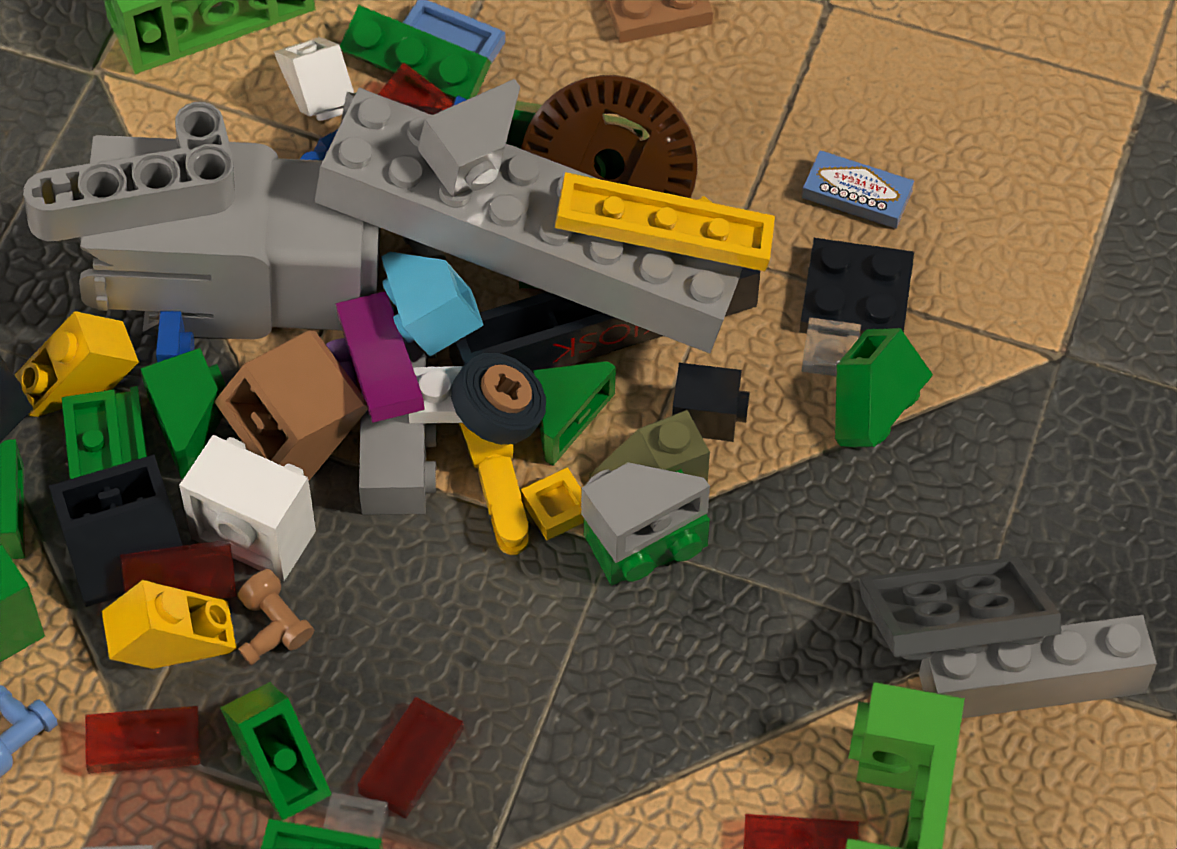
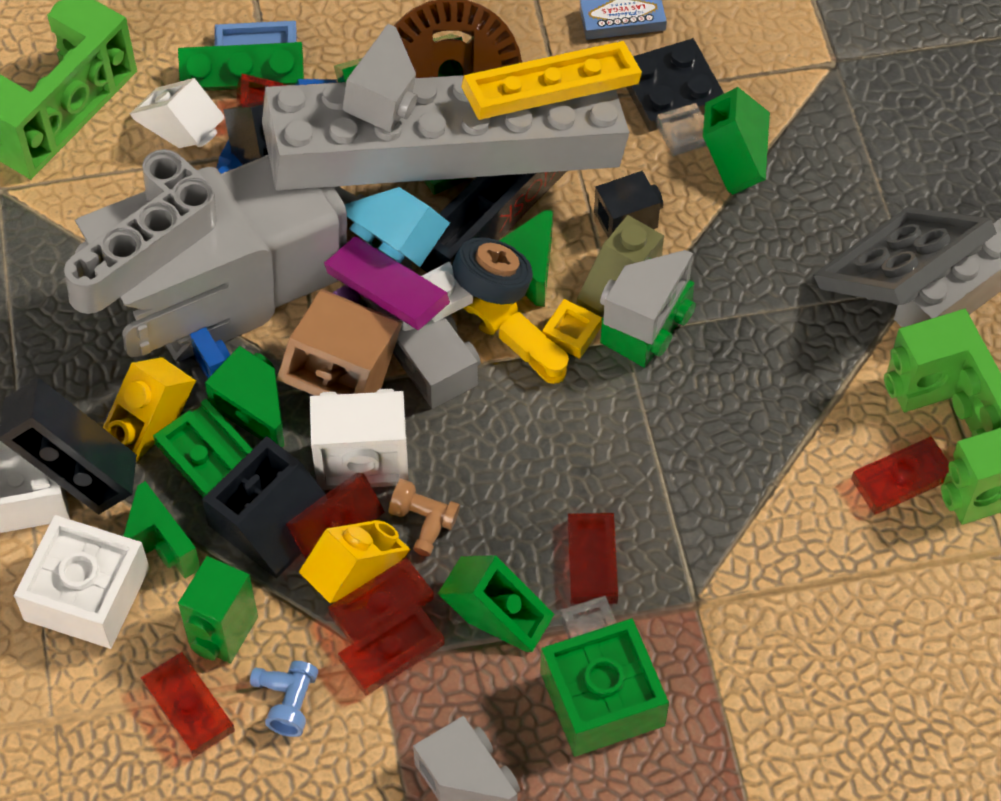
camera: 30 degrees left, 0 degrees up
none -> clear red plate [328,557,434,649]

